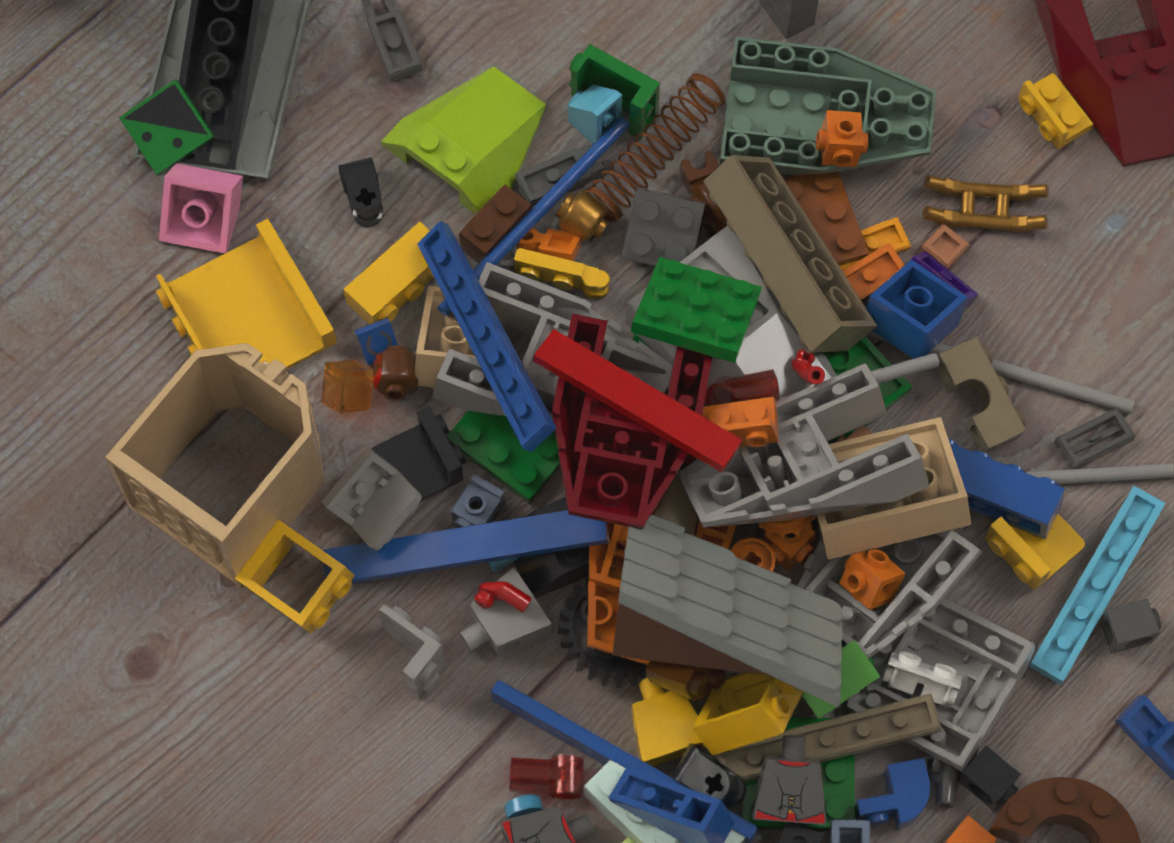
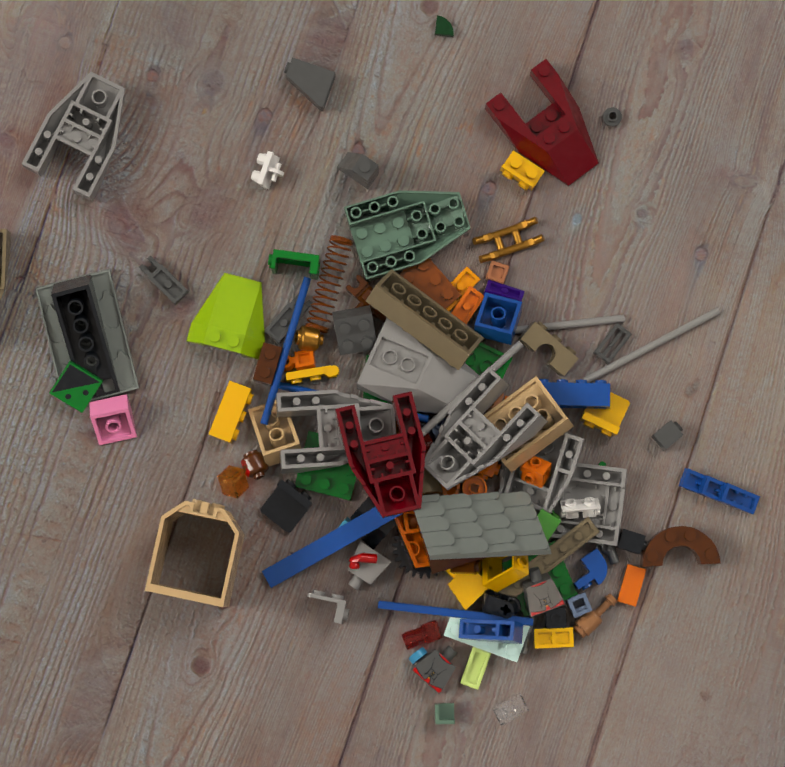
camera: 25 degrees left, 15 degrees up
yellow panel [155,218,337,369] -> none
yellow window [235,519,355,634] -> none
light grey bracket [321,447,422,551] -> none
black piece [338,157,384,227] -> none
blue tile [355,318,398,365] -> none
blue tile [417,221,556,452] -> none
sand blue brick [451,474,505,528] -> none
red tile [533,329,743,473] -> none
medium azure slope [568,85,622,144] -> none
green plate [630,257,762,363] -> none
orange bracket [702,397,779,448] -> none
clear red piece [705,369,780,406] -> none
red arm [791,349,825,385] -> none
orange brick [816,110,868,167] -> none
medium azure plate [1029,486,1166,685] -> none

